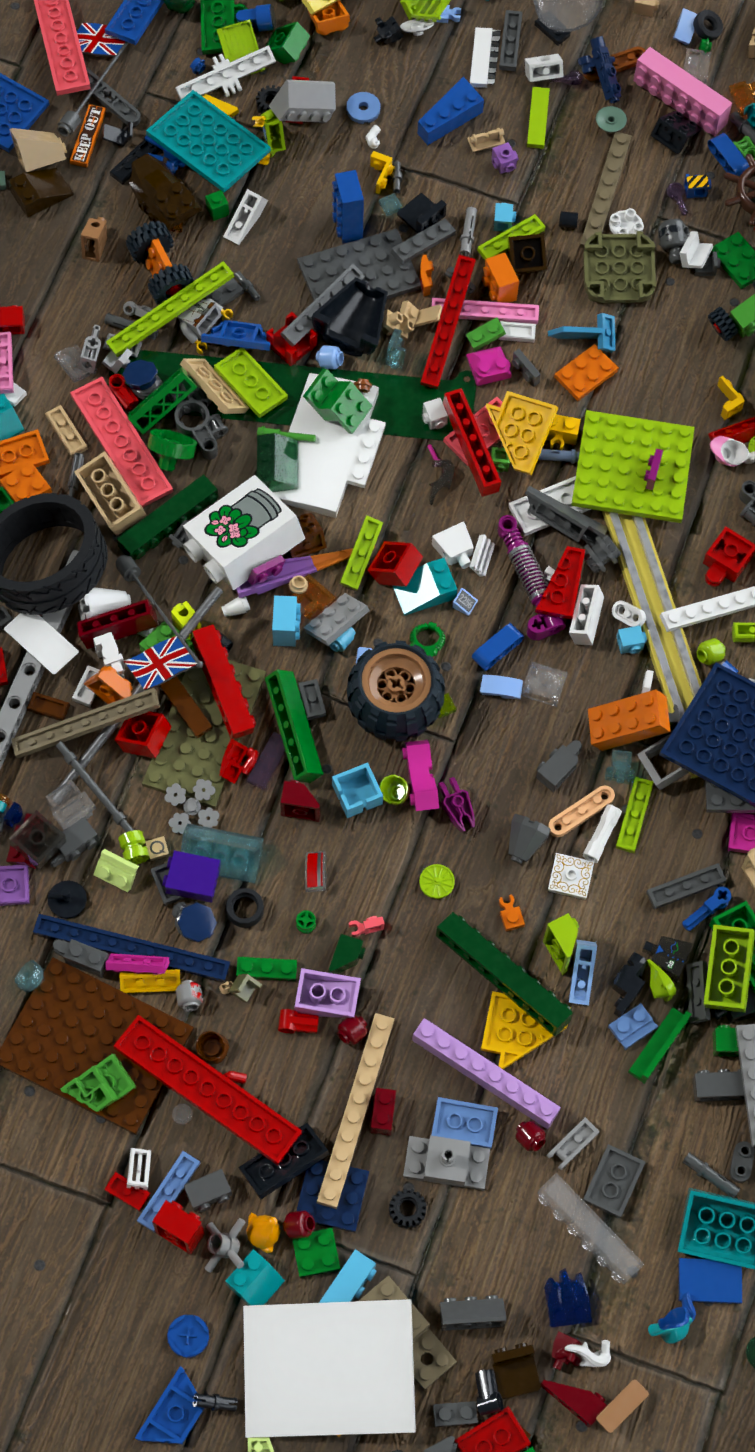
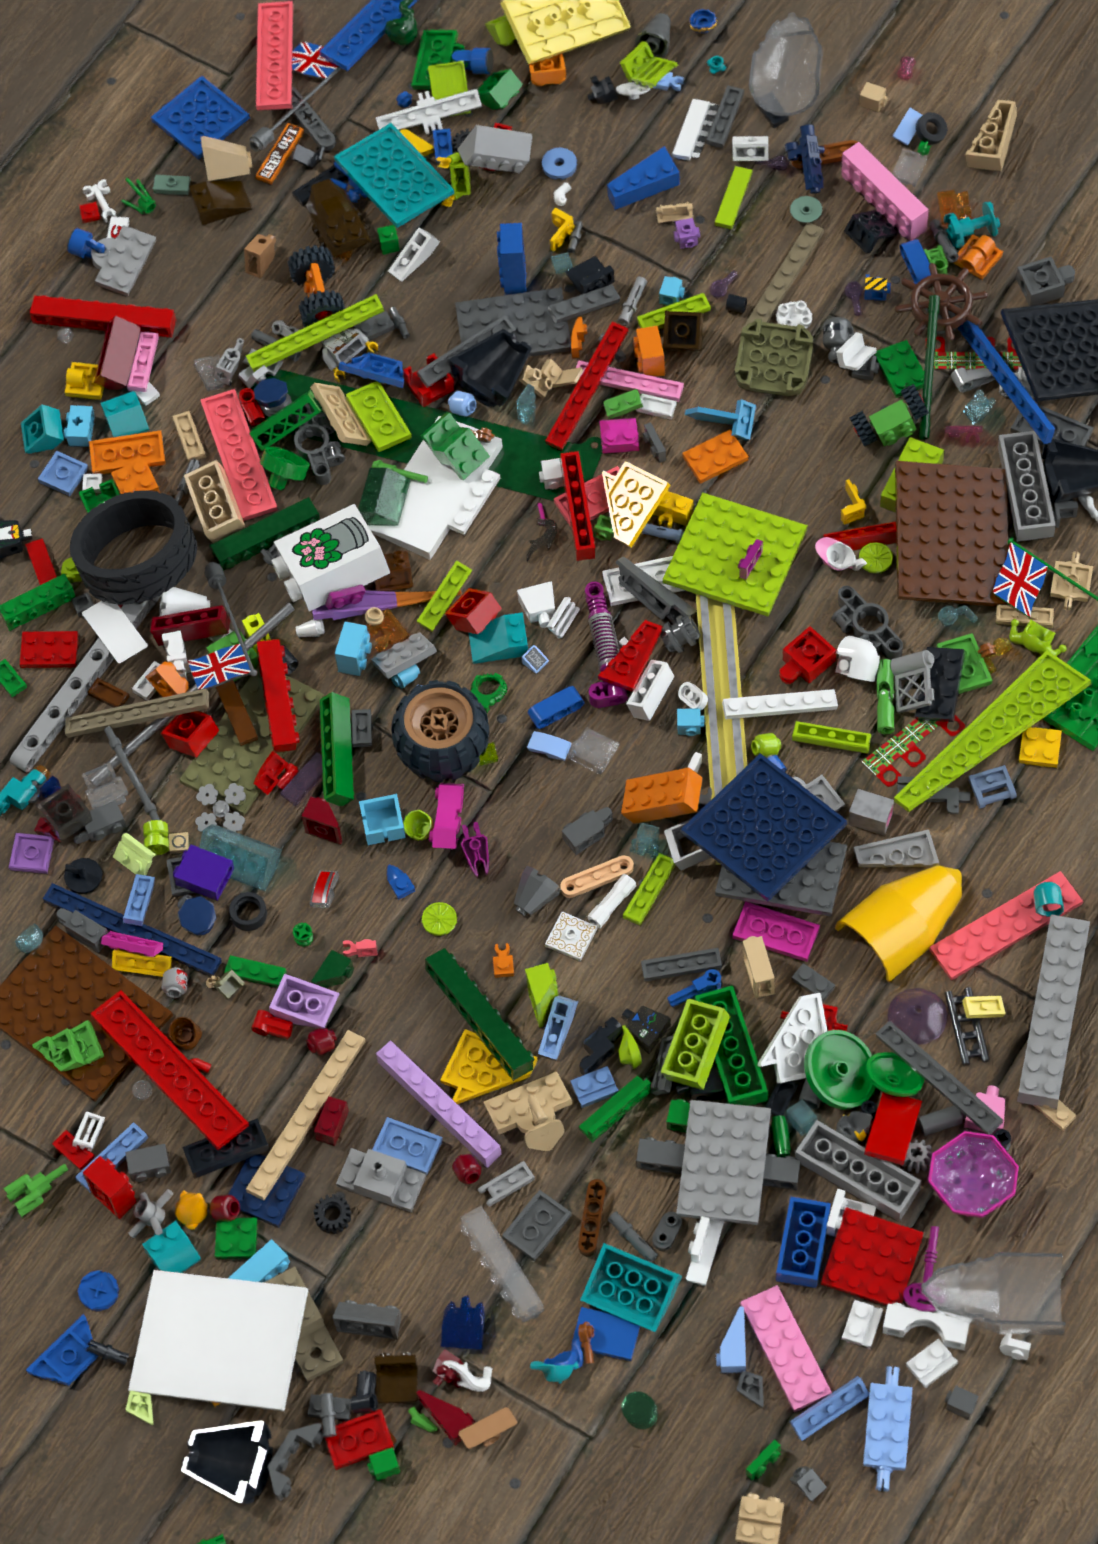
camera: 20 degrees right, 5 degrees down
none -> bright green plant [3,1164,69,1217]
none -> medium blue plate [123,874,155,926]
none -> dark grey pin [319,1393,337,1437]
none -> blue plate [387,864,415,900]
none -> bright green bar [408,1407,438,1432]
none -> blue plate [433,129,453,163]
none -> tan plate [484,1071,573,1151]
none -> reddish brown beam [578,1179,606,1257]
none -> dark orange plate [578,1321,594,1364]
none -> clear purple plate [709,270,738,298]

